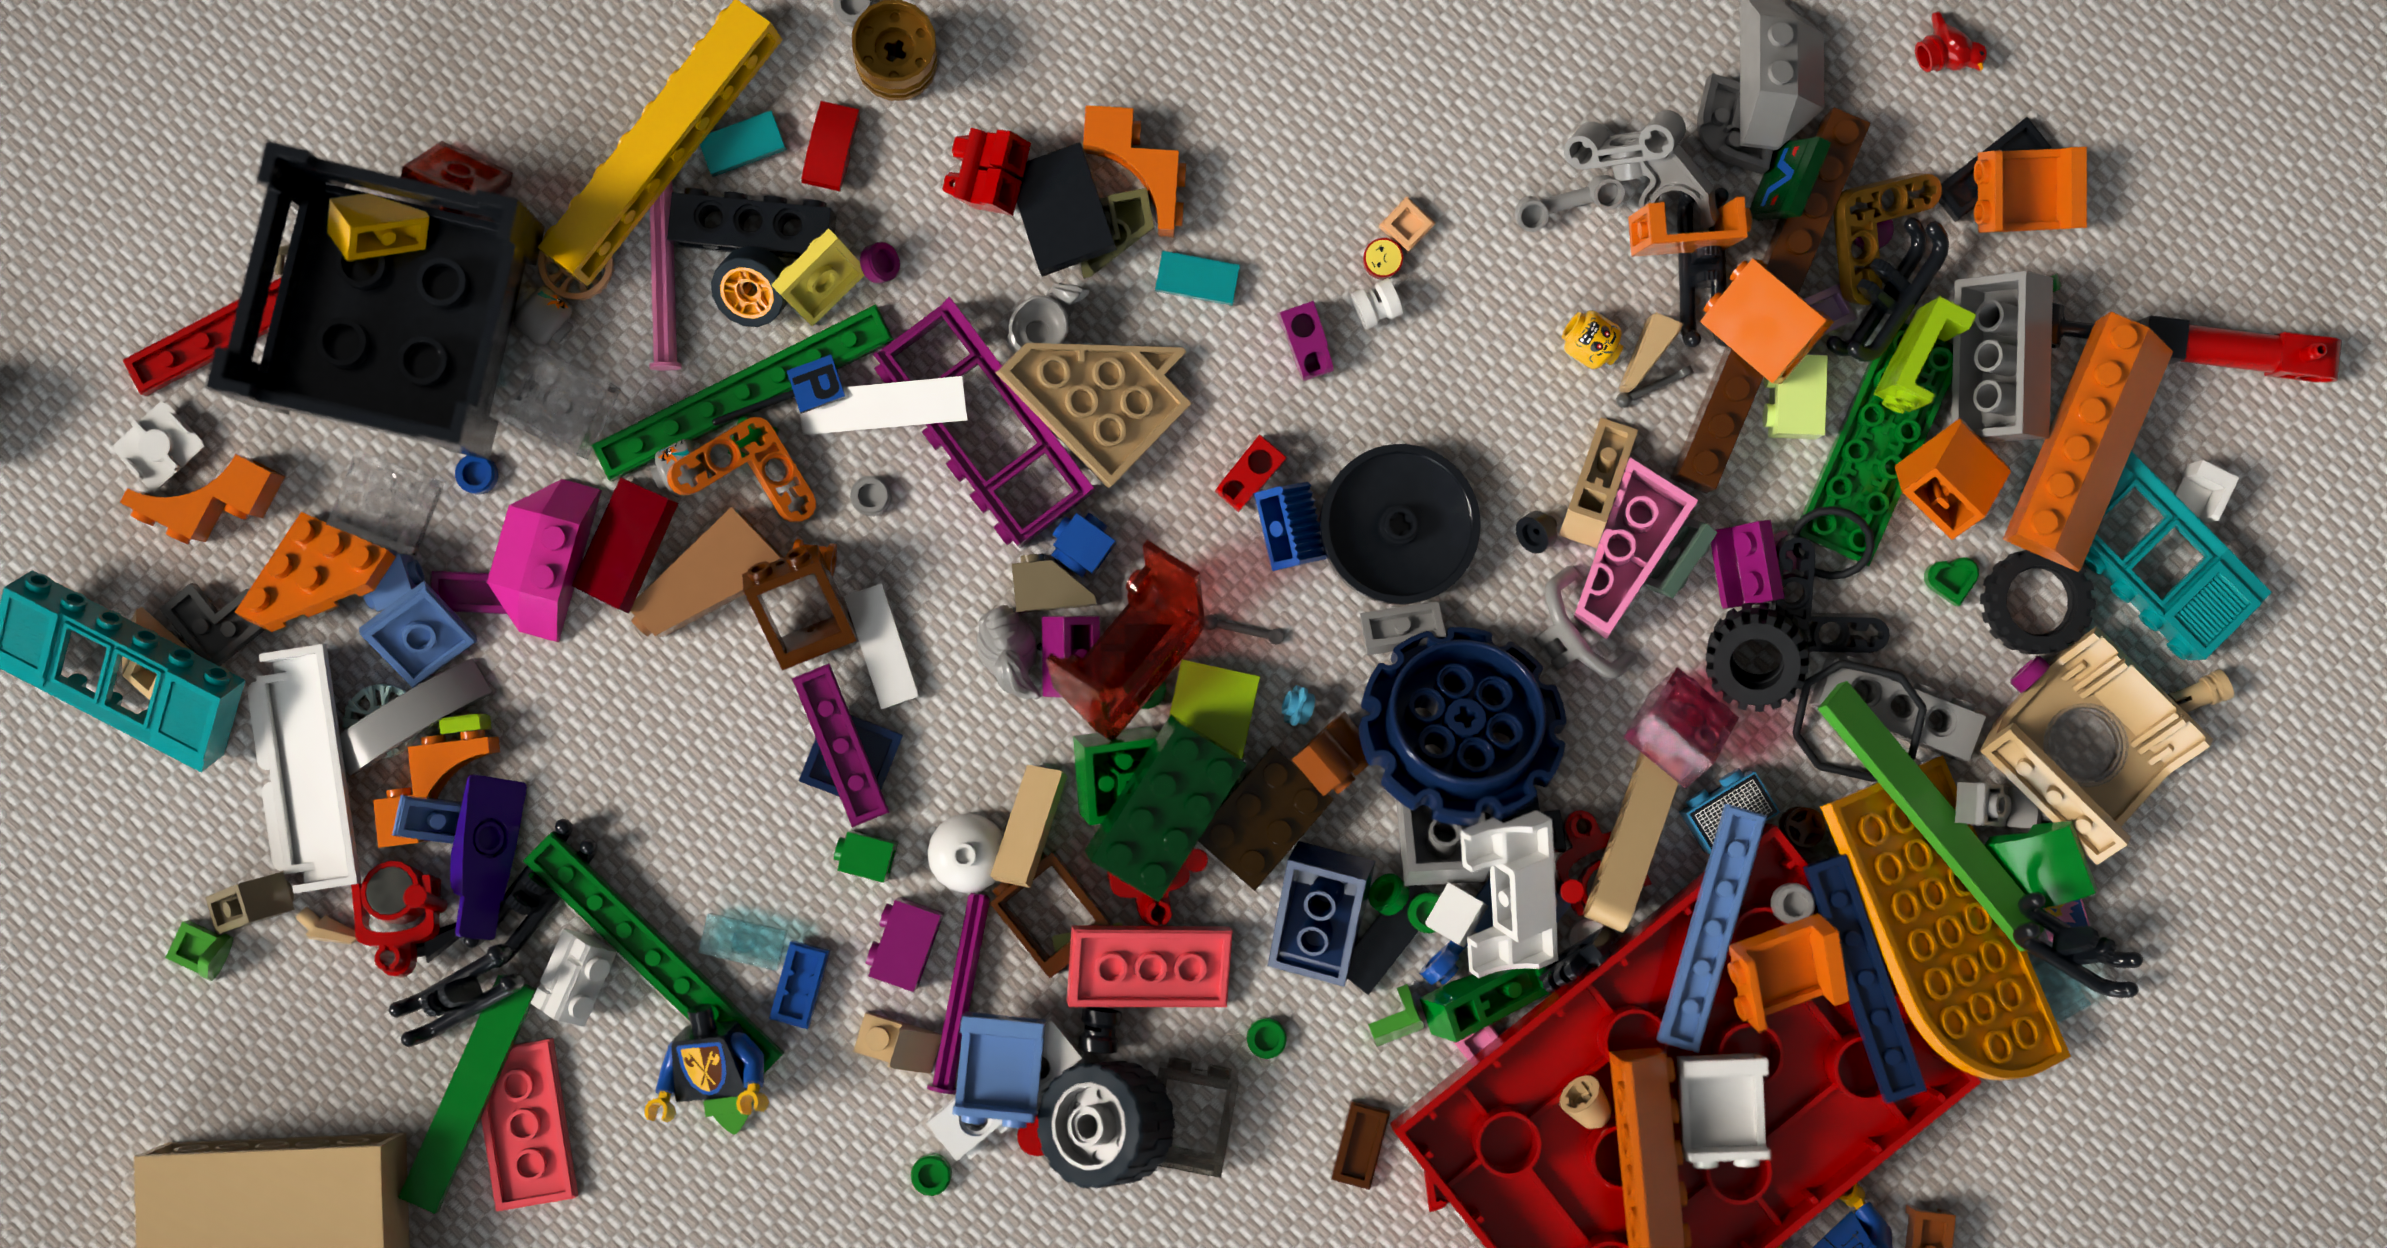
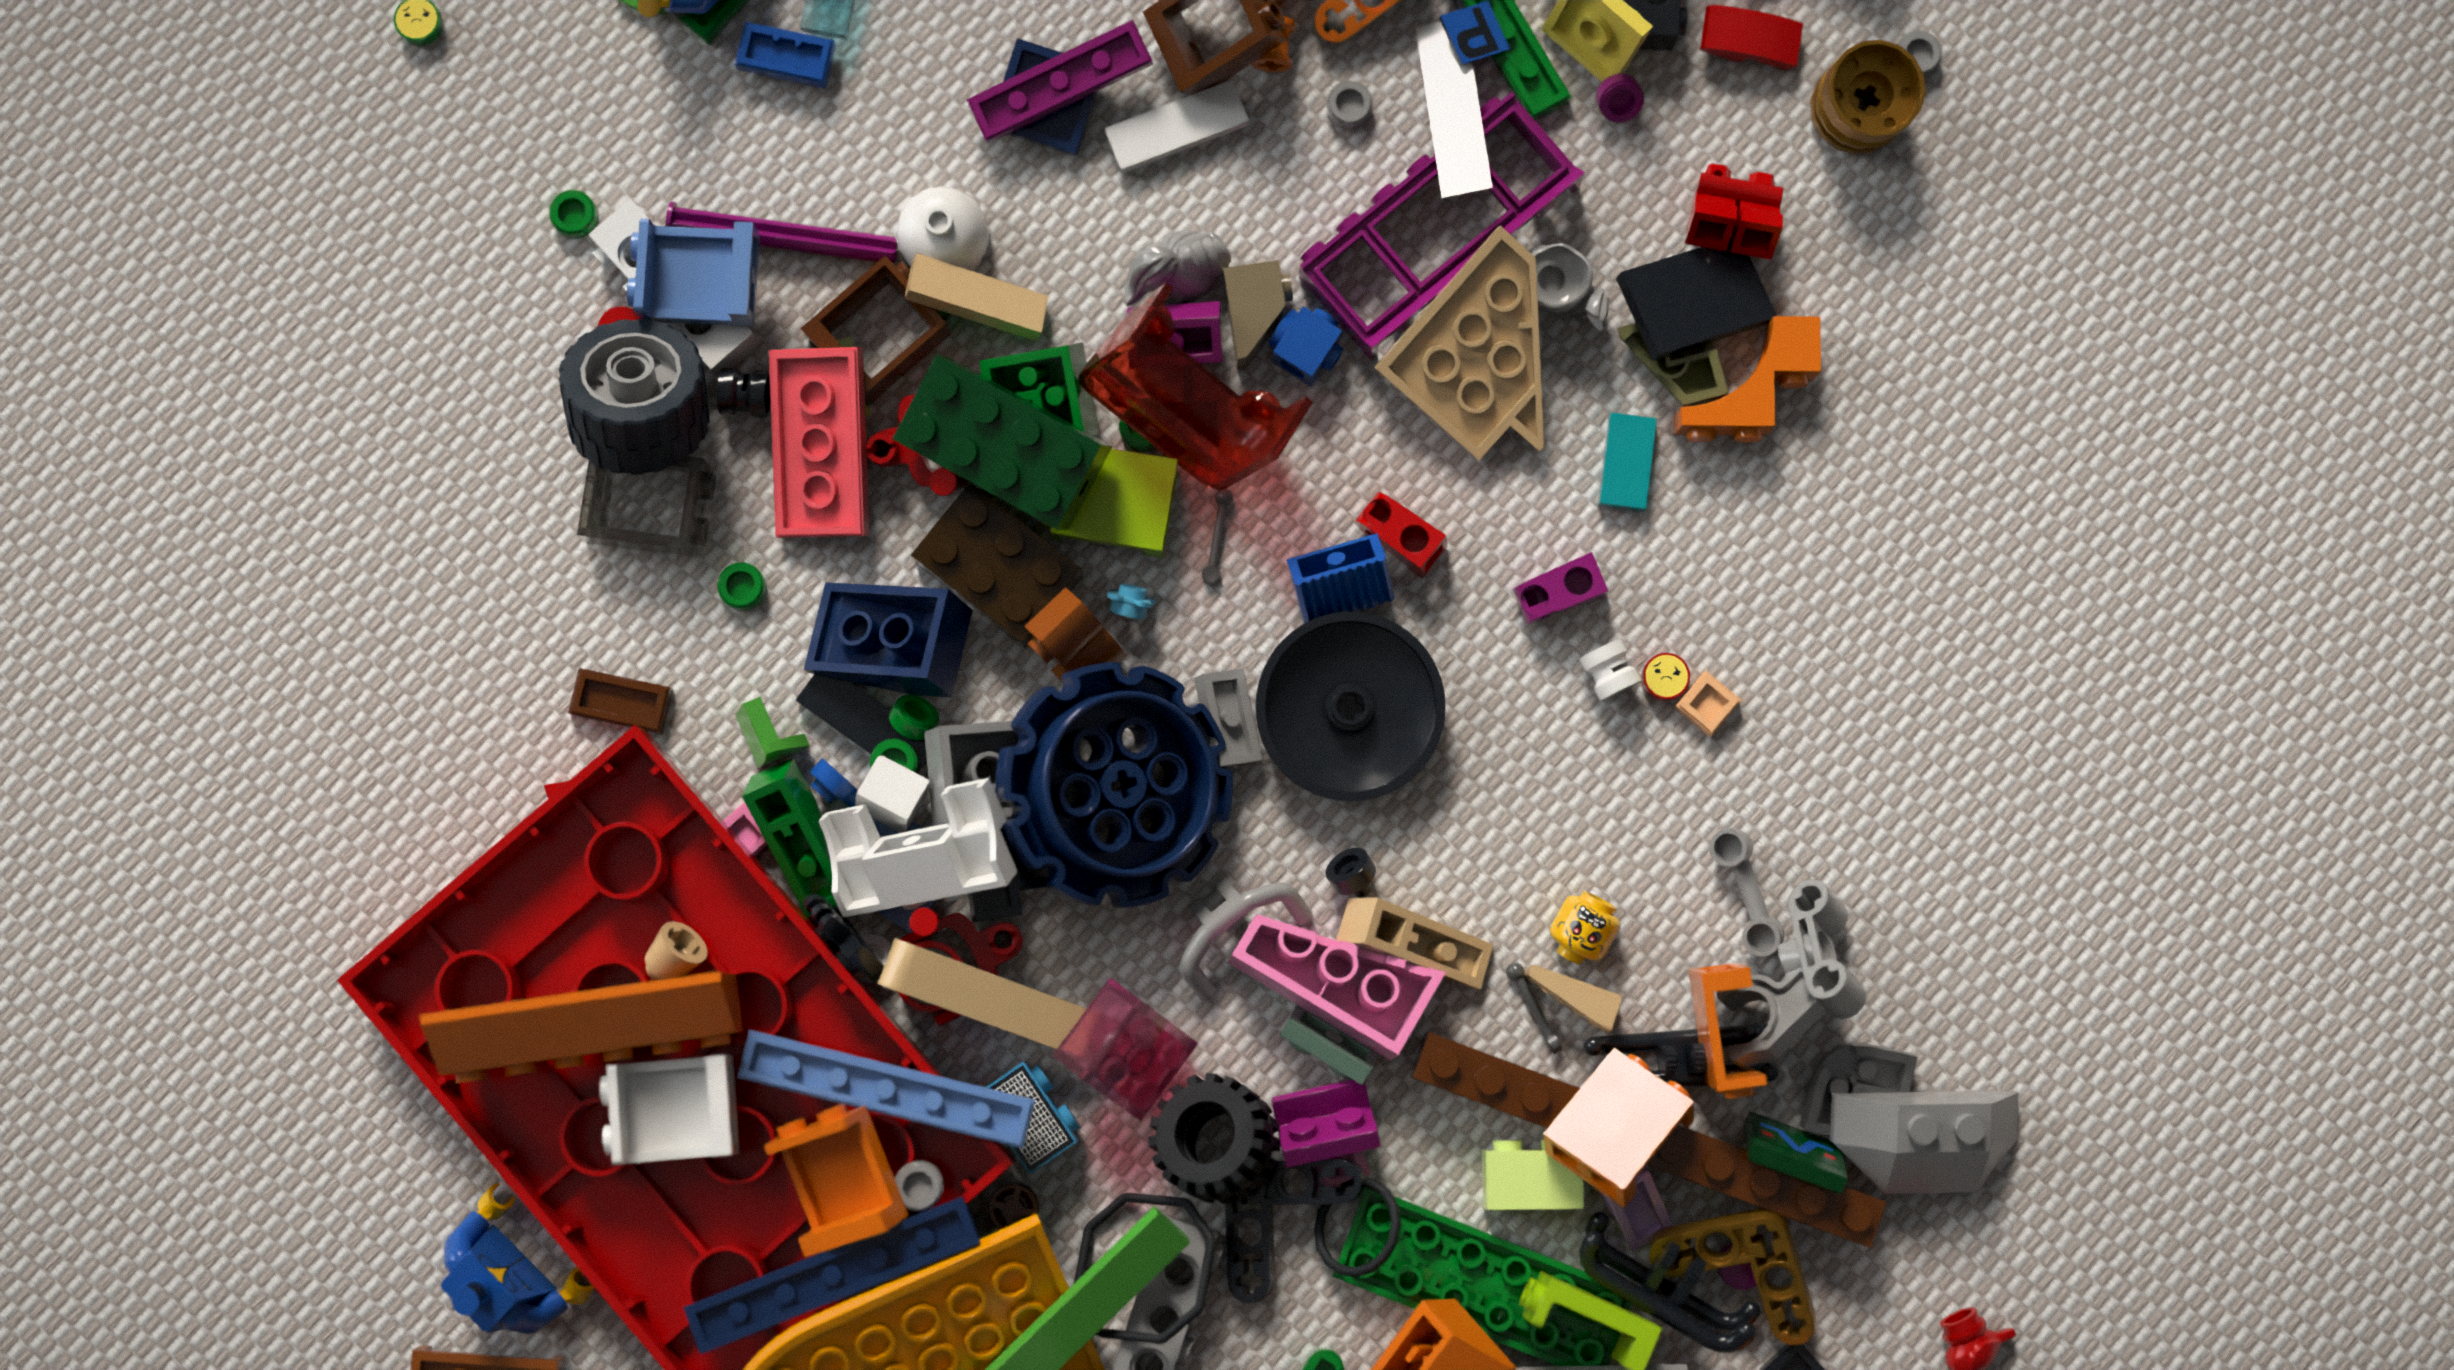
camera: 85 degrees right, 5 degrees down
green brick [834,830,899,883] -> none
tan slope [853,1012,942,1074] -> none
magenta brick [865,897,944,992] -> none

